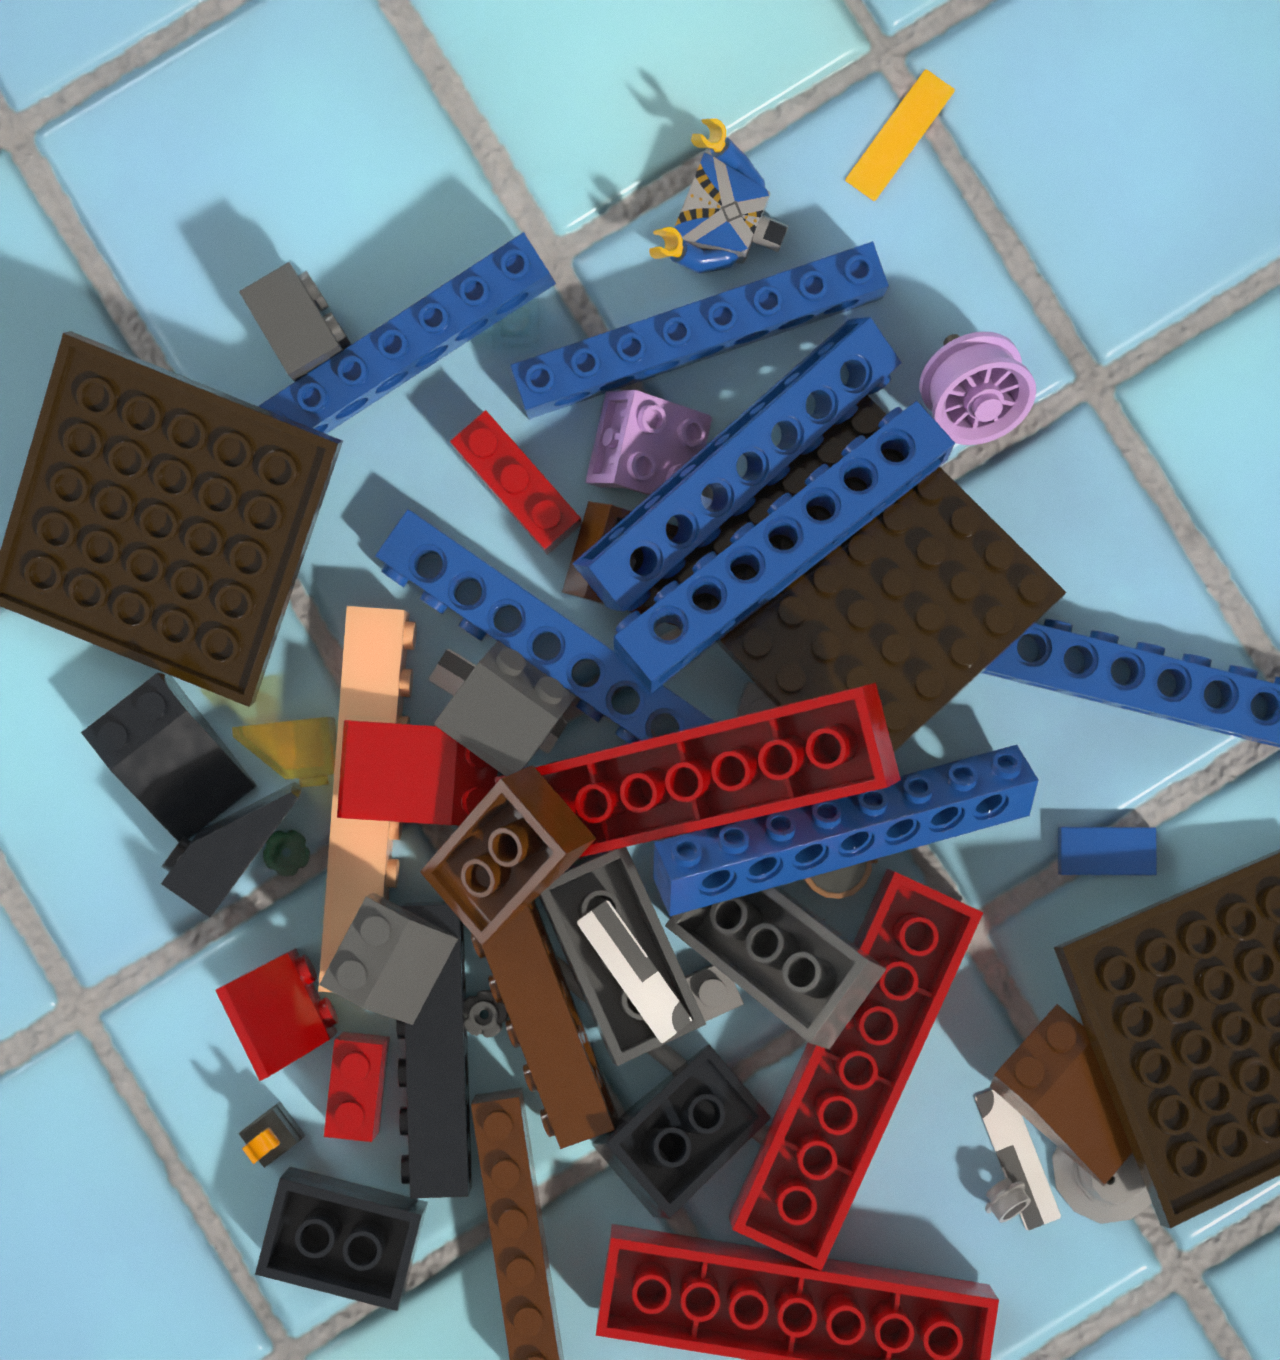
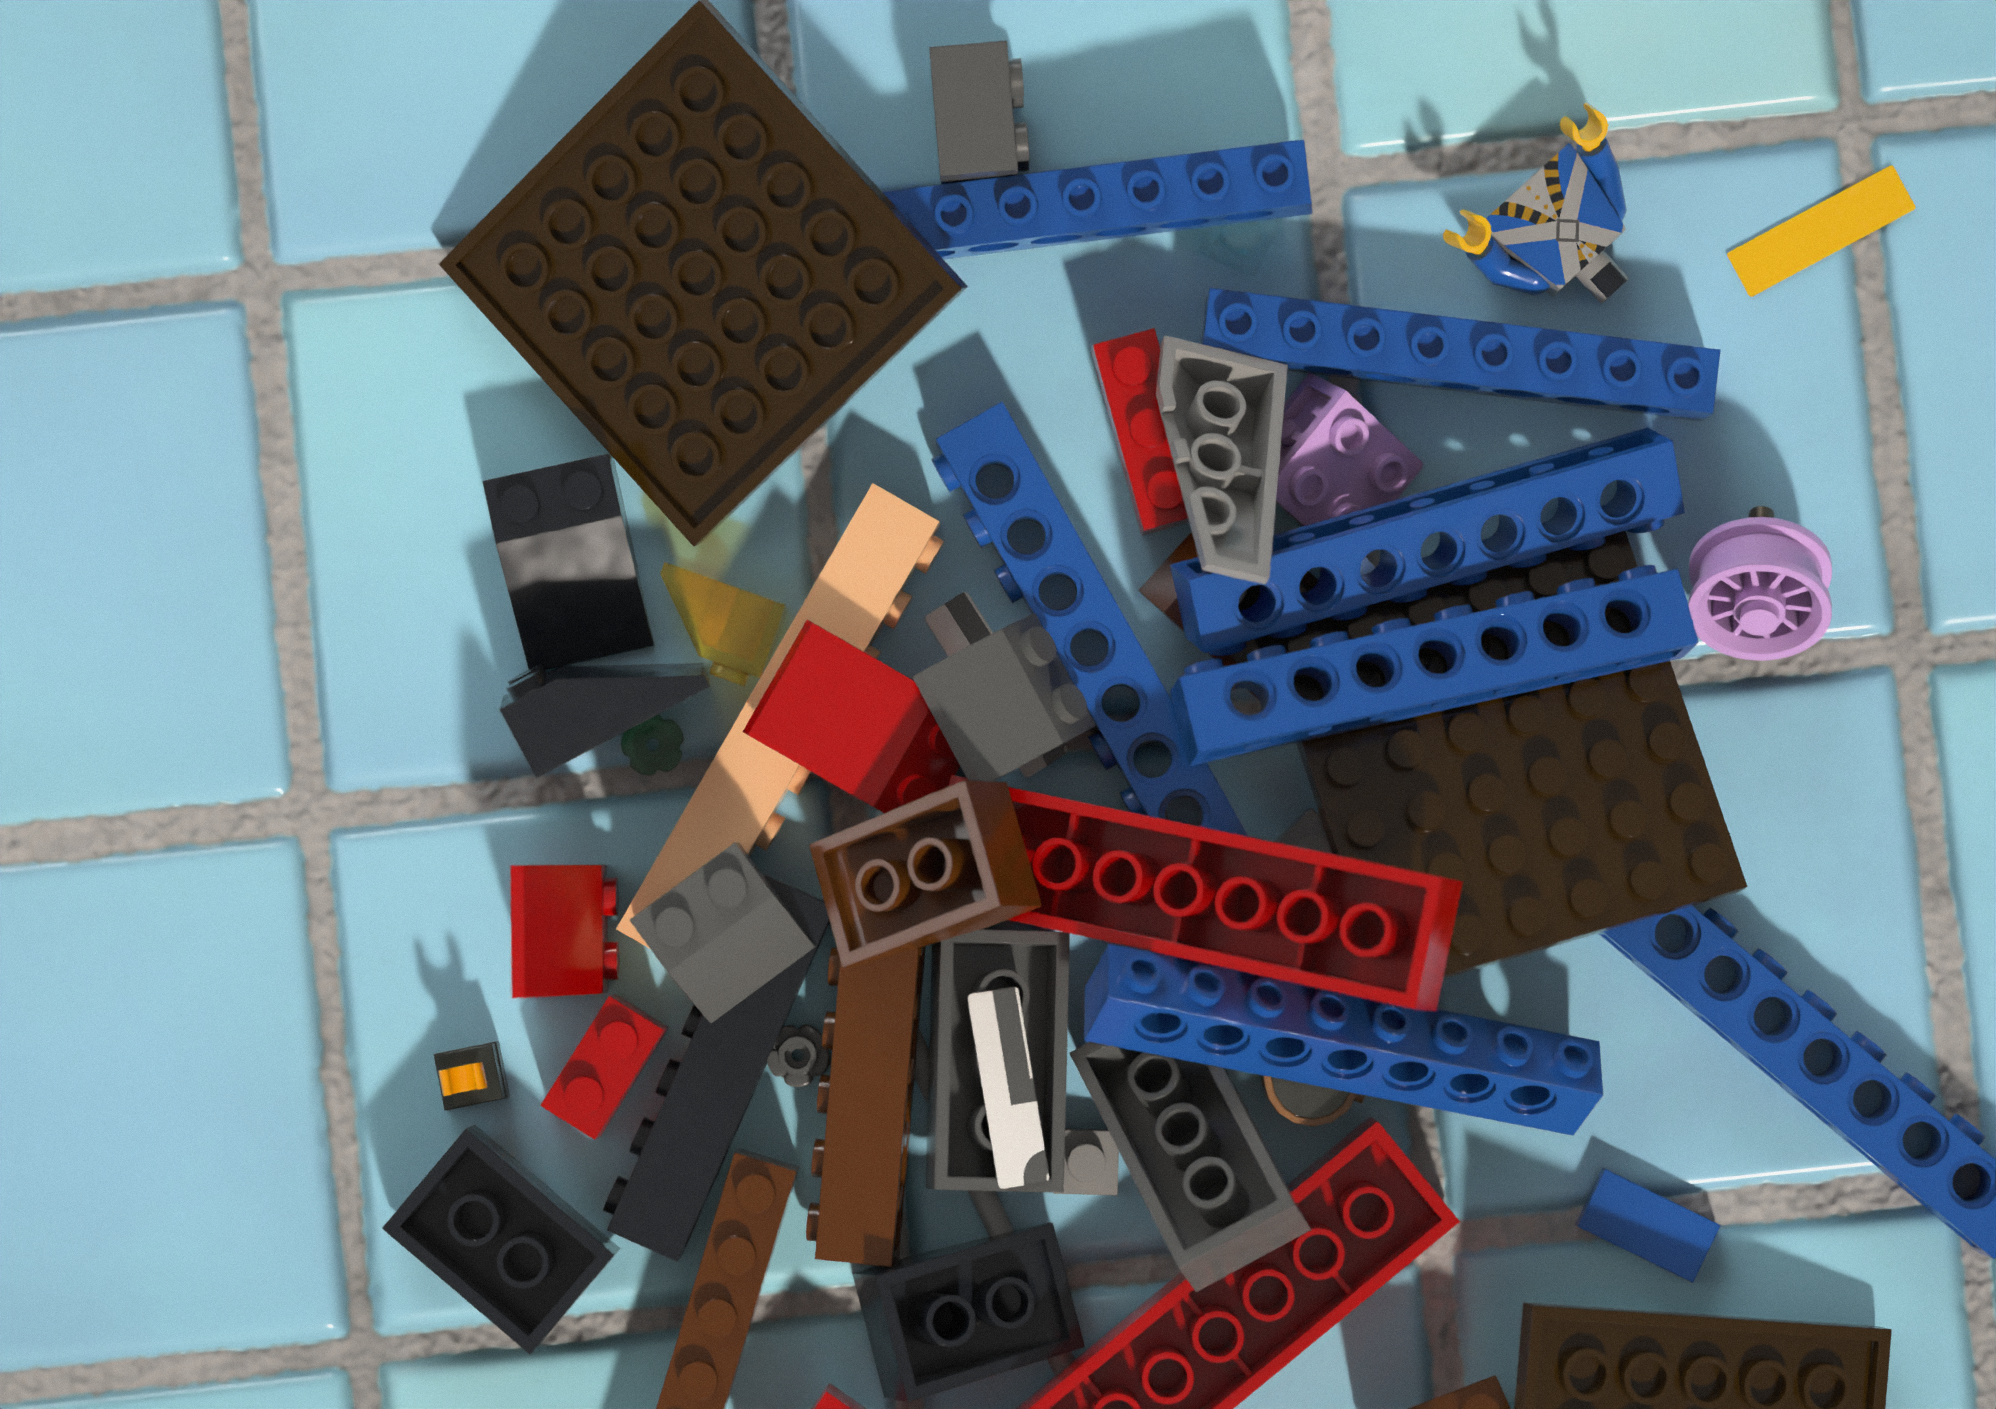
camera: 25 degrees right, 0 degrees up
none -> light grey wedge [1156,335,1288,585]

